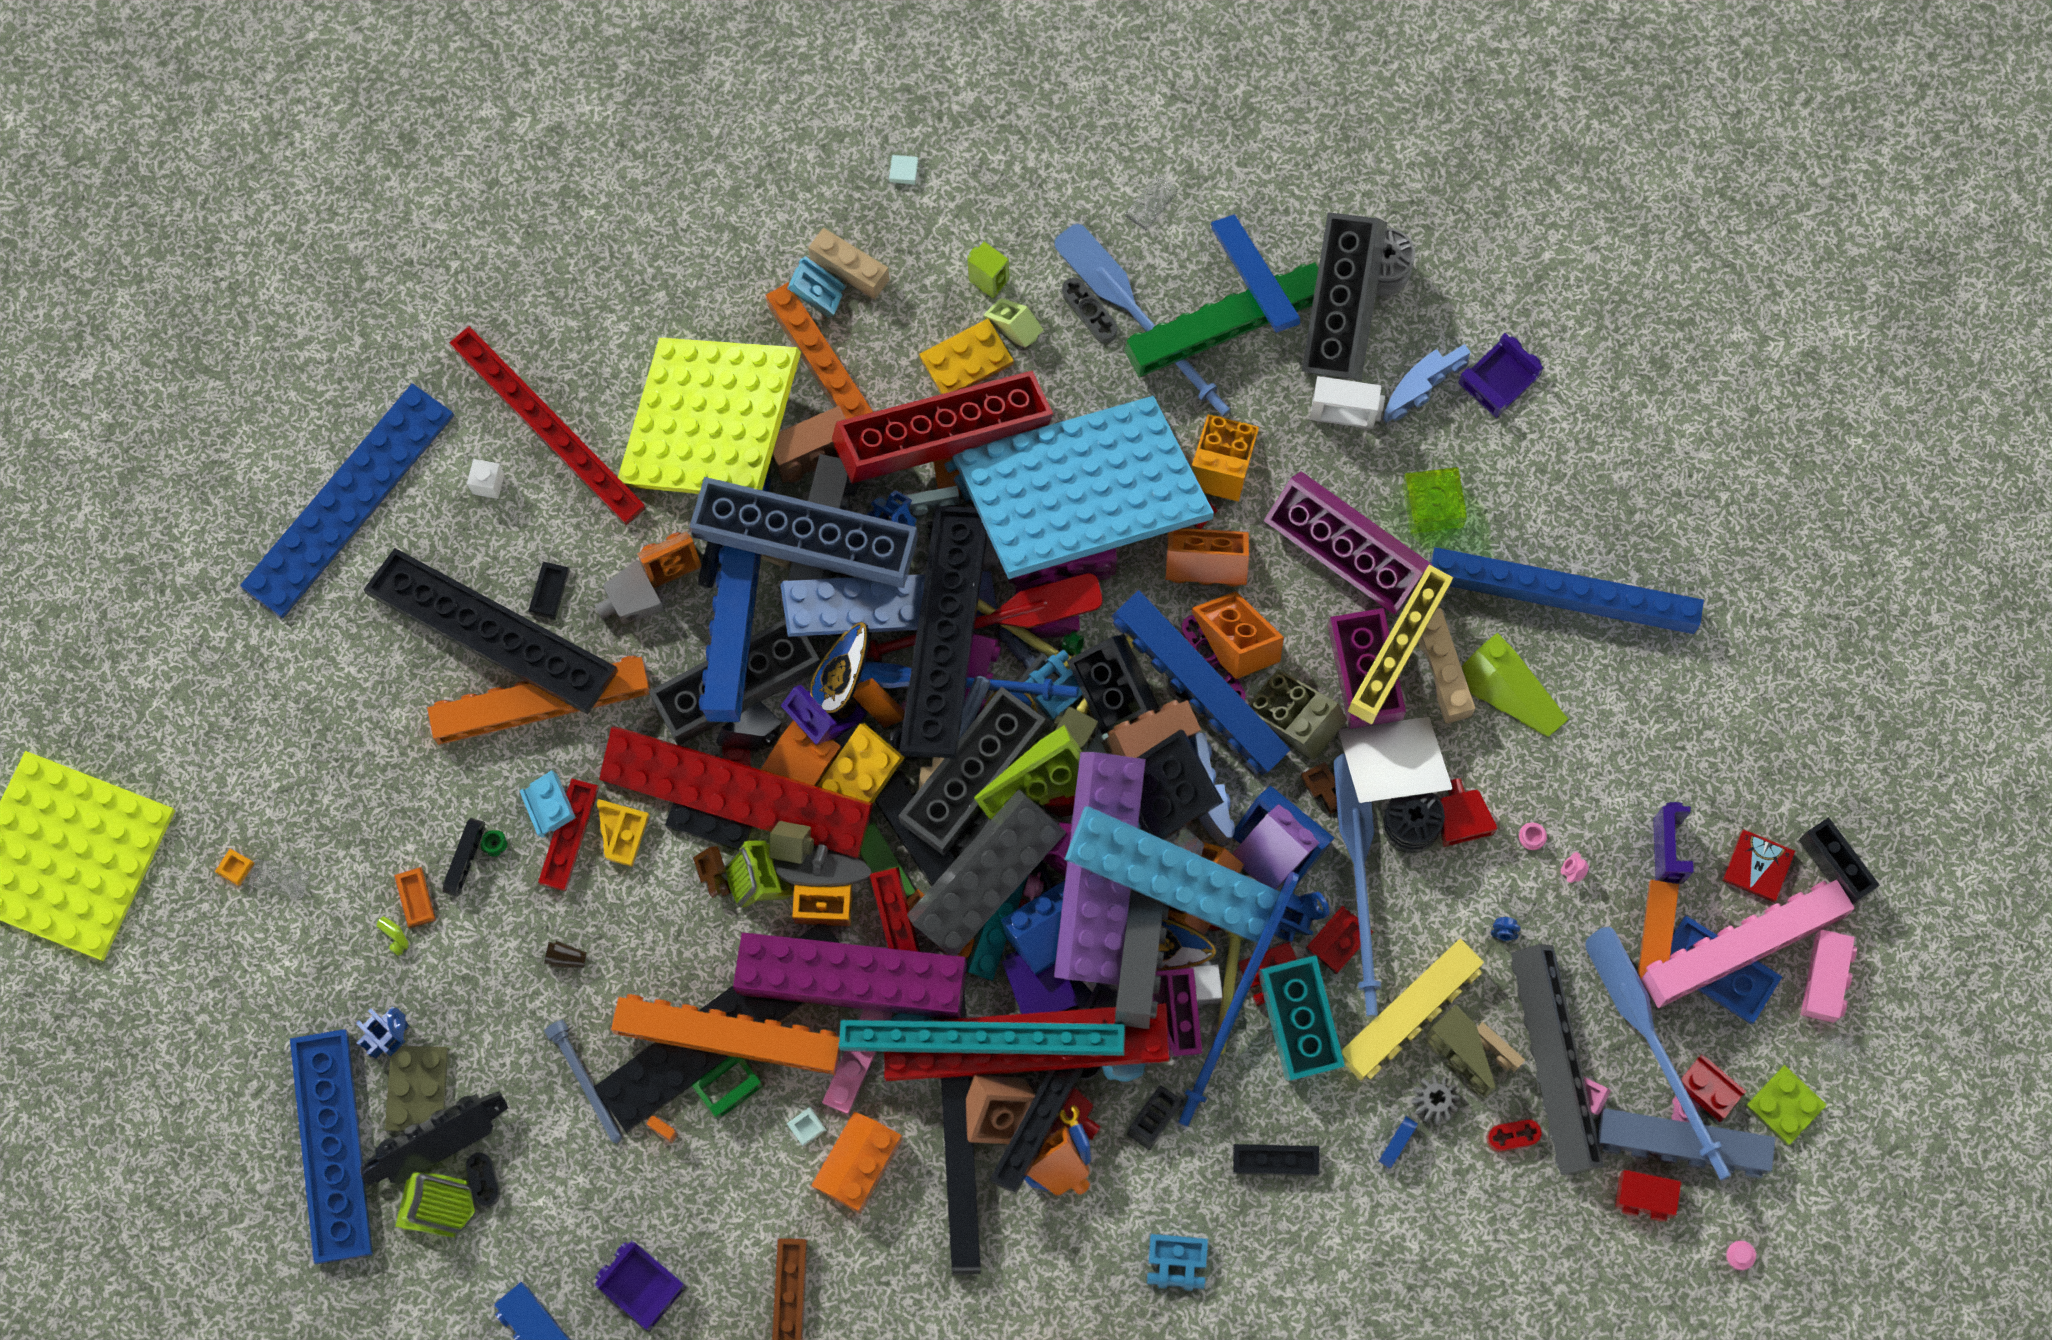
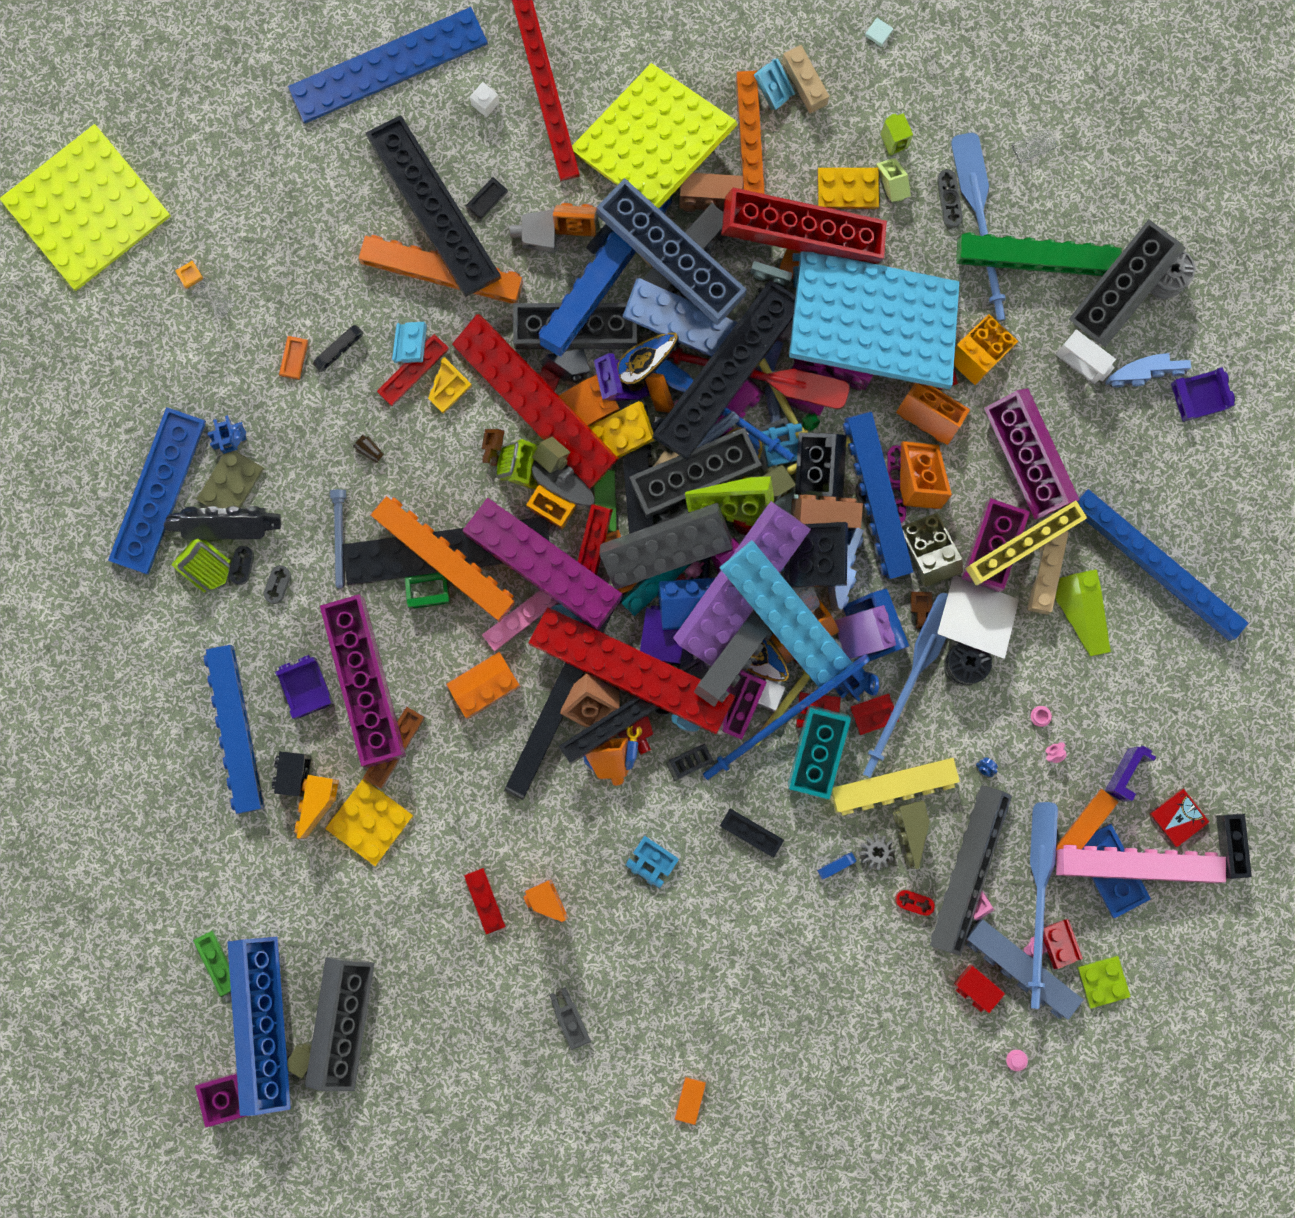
camera: 25 degrees right, 10 degrees up
lime arm [376,916,409,956] -> none
green plate [480,830,508,857] -> none
orange tile [646,1116,678,1143] -> none
black plate [665,802,753,851] -> none
light aqua tile [787,1107,827,1148] -> none
teal plate [839,1020,1125,1056] -> none
blue piece [867,490,917,527] -> none
blue tile [1211,214,1300,333] -> none
clear neon green brick [1402,467,1467,534] -> none
red torso [1440,778,1497,847] -> none
tan plate [1477,1022,1525,1072] -> none
bright pink brick [1800,929,1857,1023] -> none
none -> dark grey beam [264,565,291,604]
none -> magenta brick [320,594,406,768]

